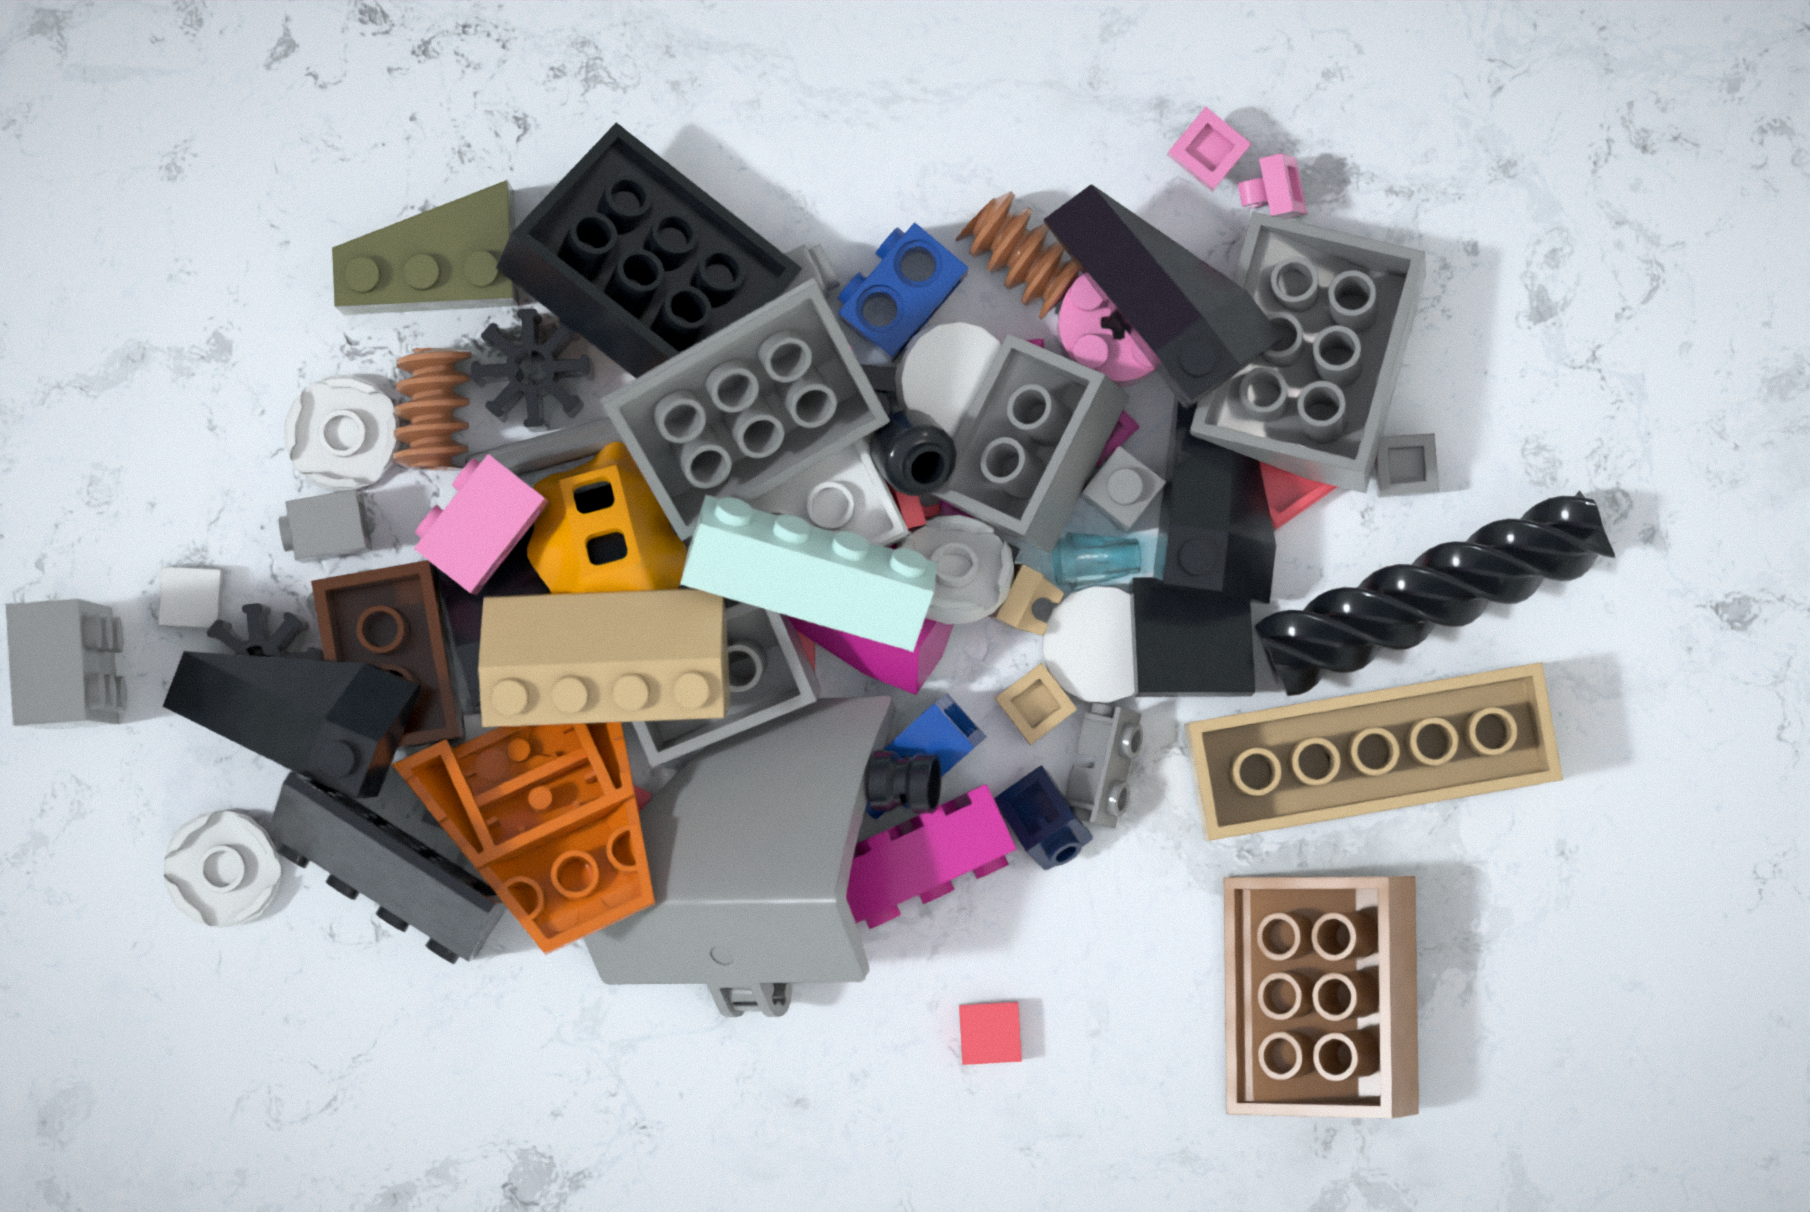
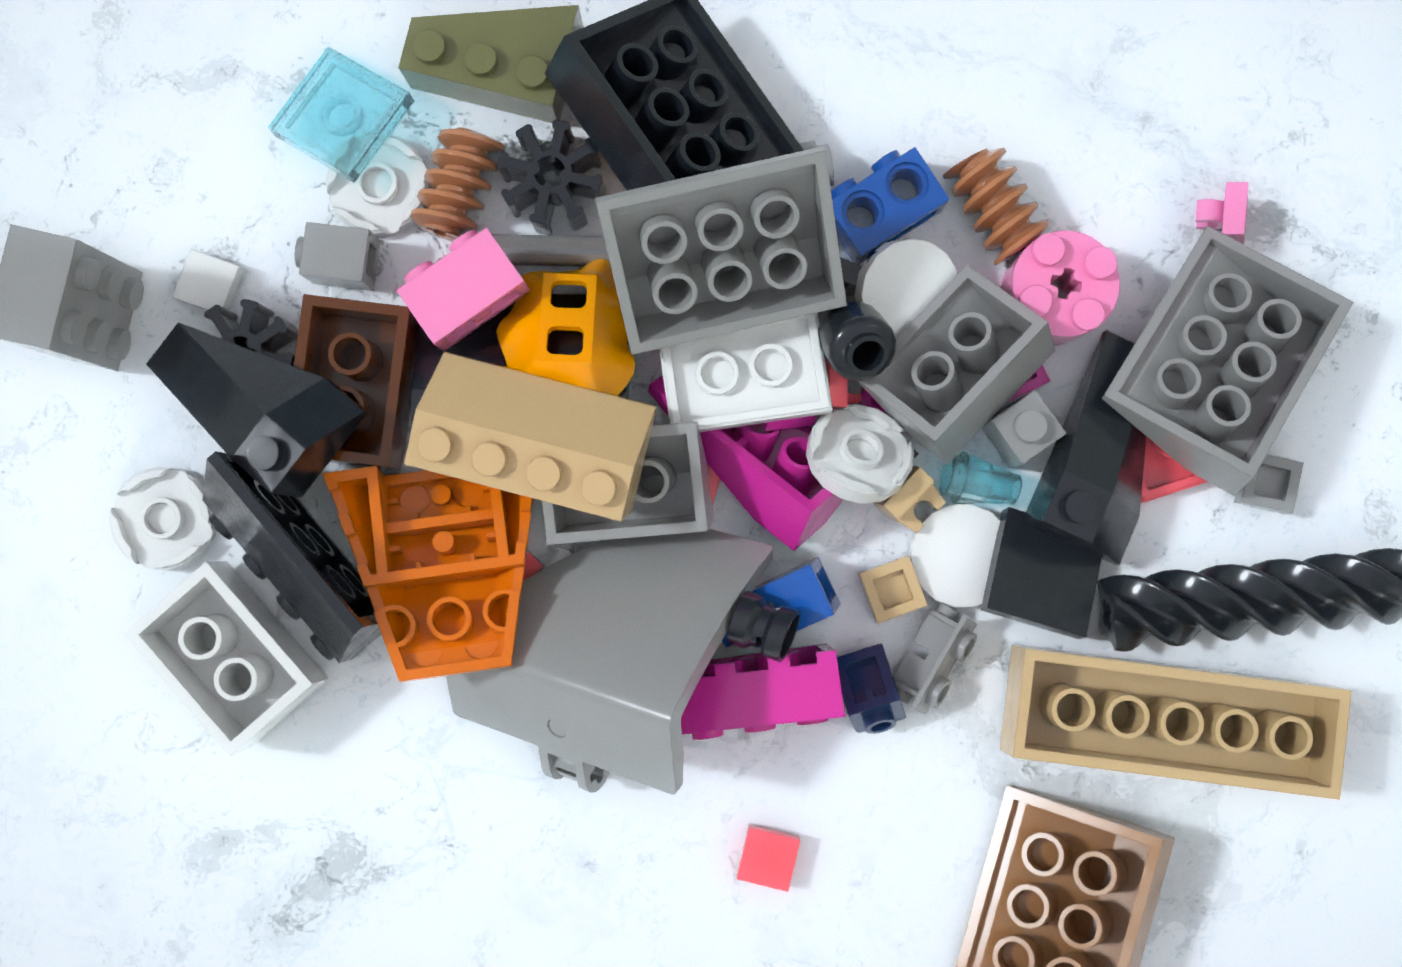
camera: 20 degrees right, 0 degrees up
light aqua brick [681,495,937,652] -> none
black wedge [1043,184,1283,411] -> none
bright pink tile [1167,107,1251,192] -> none
none -> white brick [123,561,329,757]
none -> clear light blue tile [268,46,414,183]

